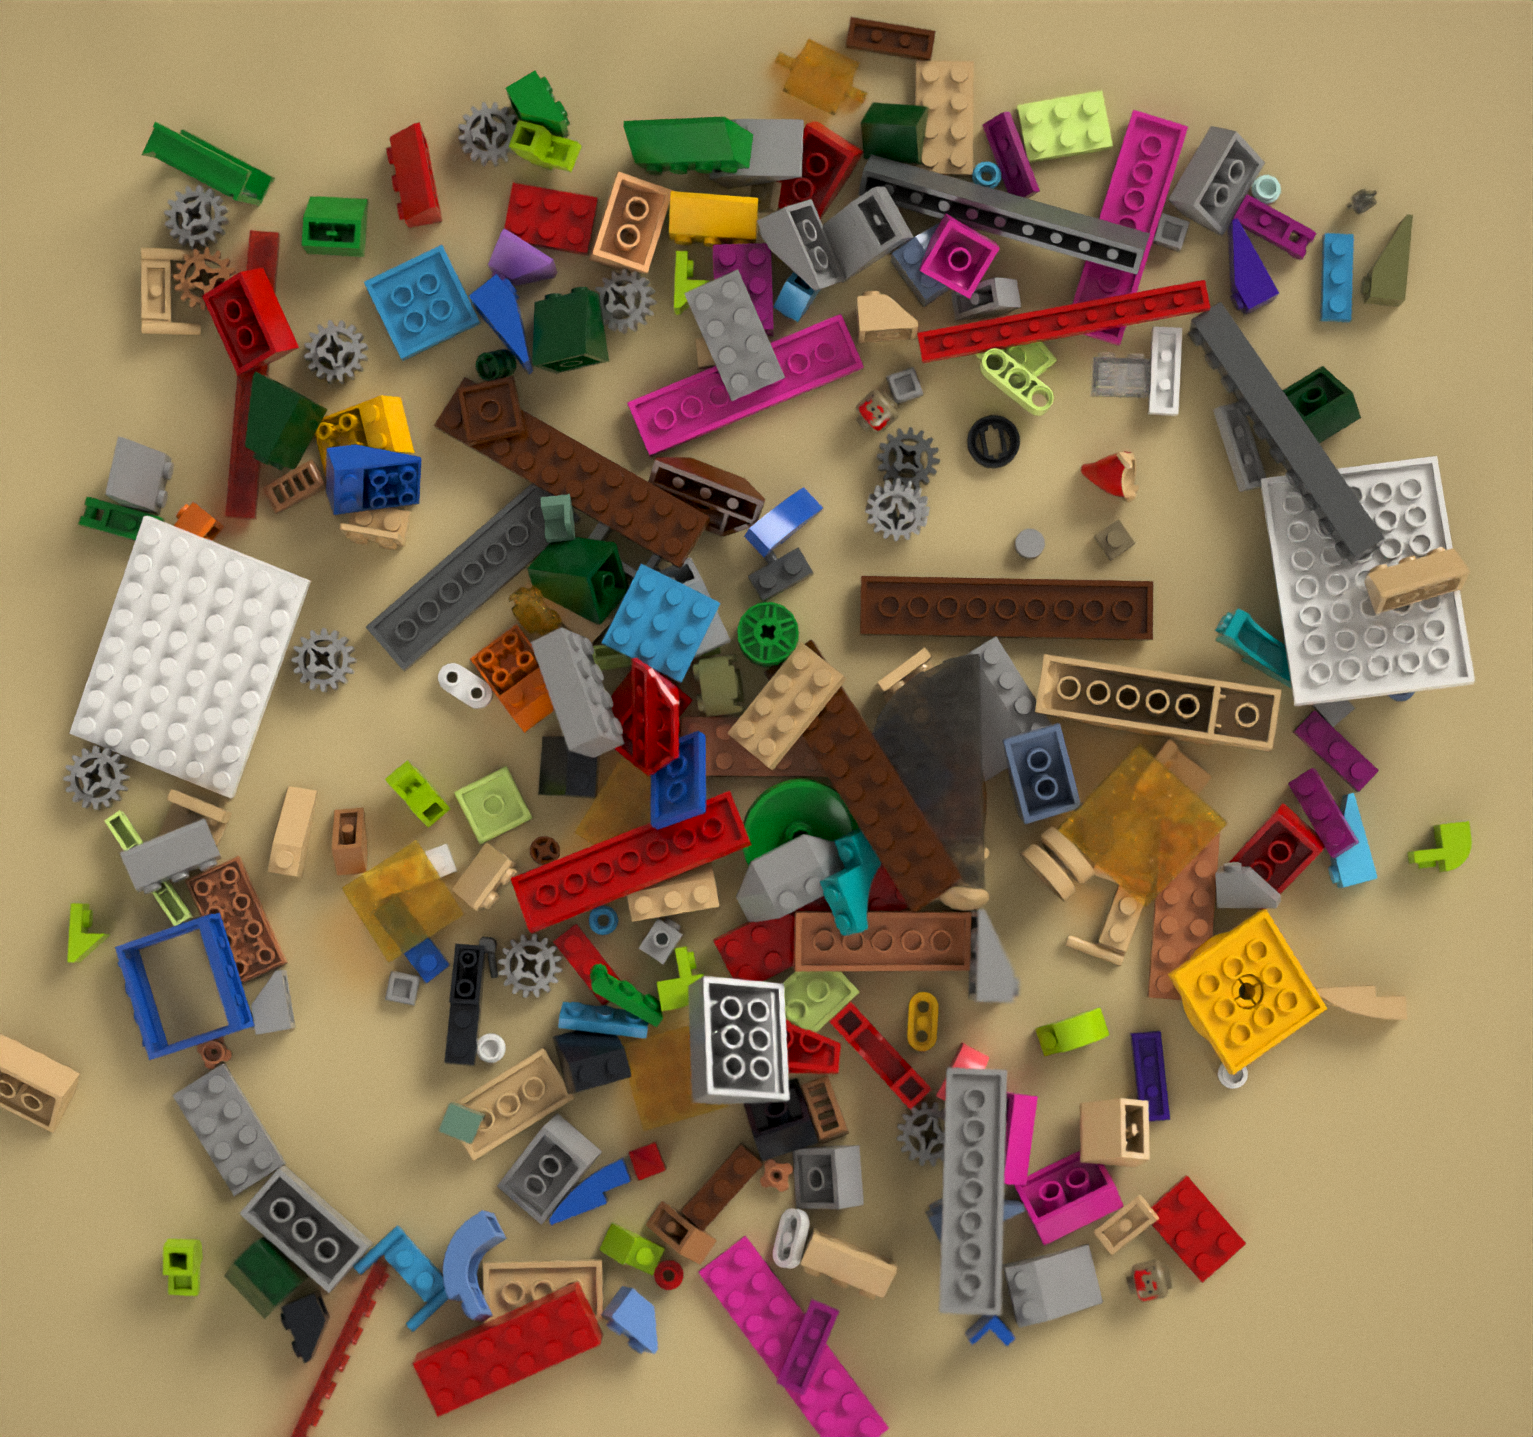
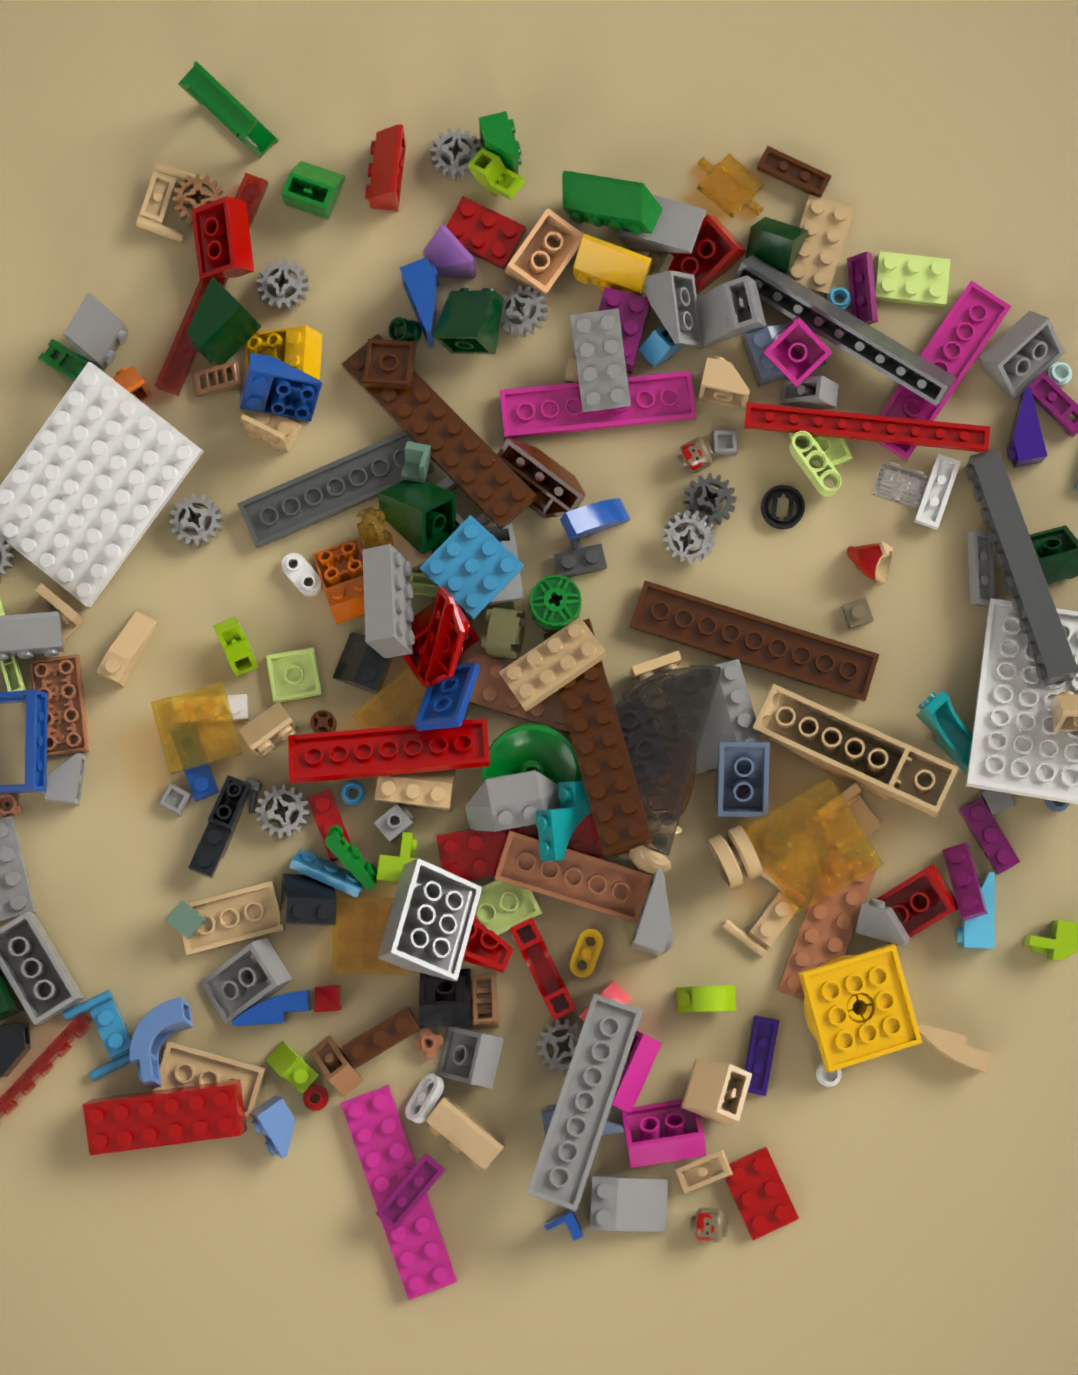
camera: 15 degrees right, 5 degrees down
light grey gear [164,185,229,249] -> none
medium nougat slope [332,807,368,876] -> none
dark azure plate [364,245,481,361] -> none
white plate [476,1033,506,1063] -> none
lime slope [674,251,710,314] -> none
light grey tile [1015,529,1045,559] -> none
light grey plate [1152,213,1190,252] -> none

